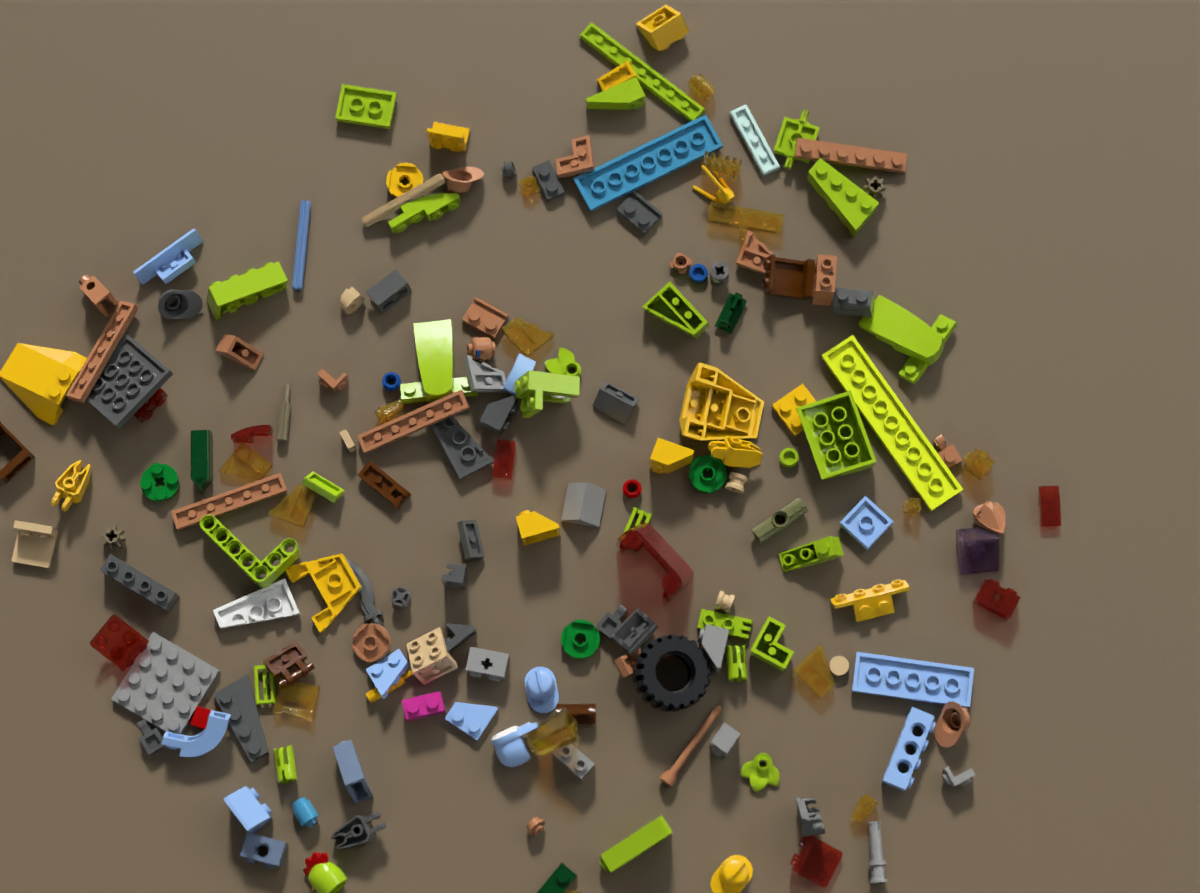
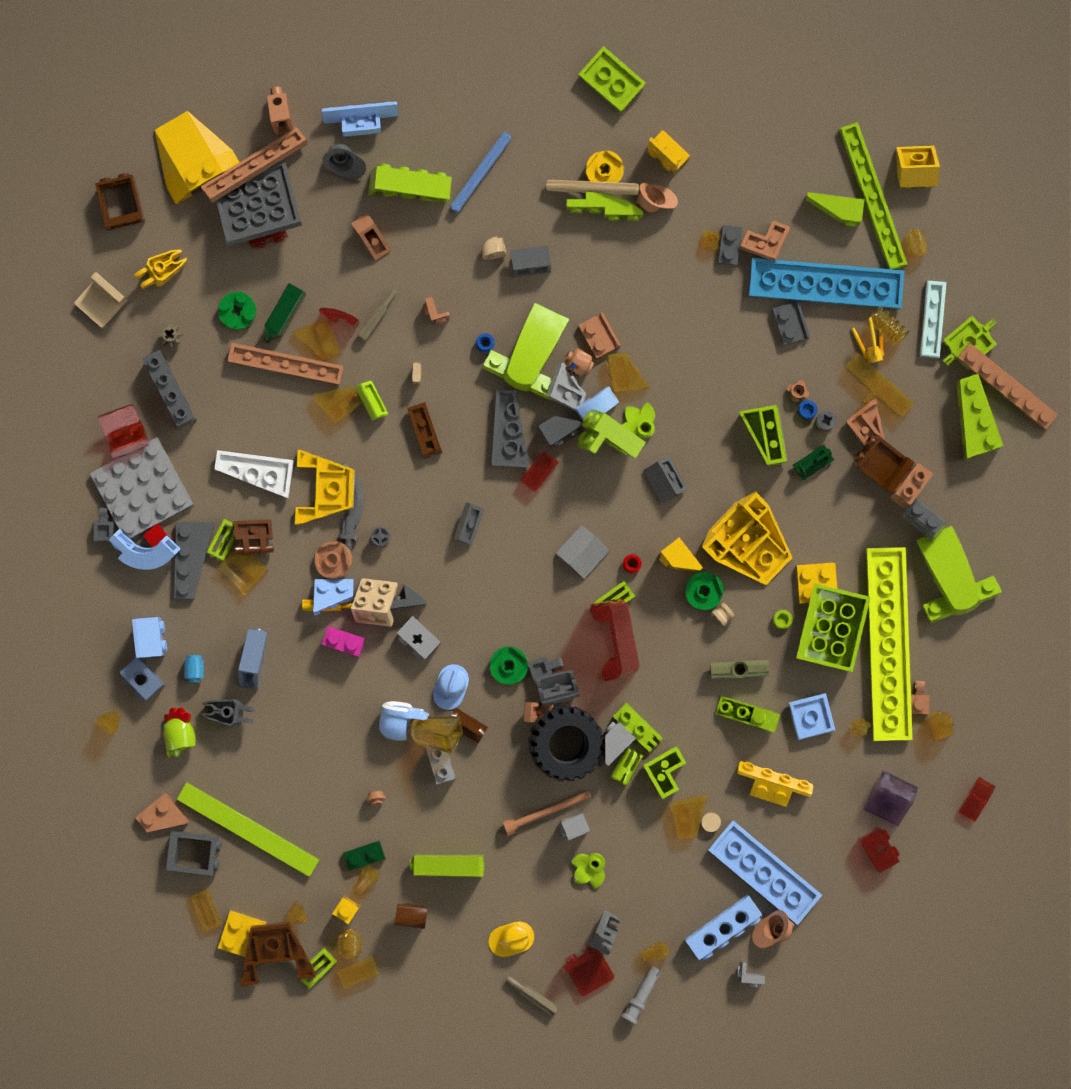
camera: 30 degrees right, 10 degrees up
lime beam [200,515,301,588] -> none
lime arm [273,745,297,784] -> none
nougat plate [357,390,470,454] -> none
clear yellow cone [375,399,405,424] -> none
dark grey hinge [441,564,468,590] -> none
light blue wing [444,702,498,741] -> none
dark grey plate [501,161,517,179] -> none
yellow slope [515,510,560,546] -> none
yellow plate [596,61,638,91] -> none
yellow hinge [708,437,763,468] -> none
tan wheel [714,590,735,614] -> none
dark tan gear [863,176,887,199] -> none
nougat piece [973,501,1005,536] -> none

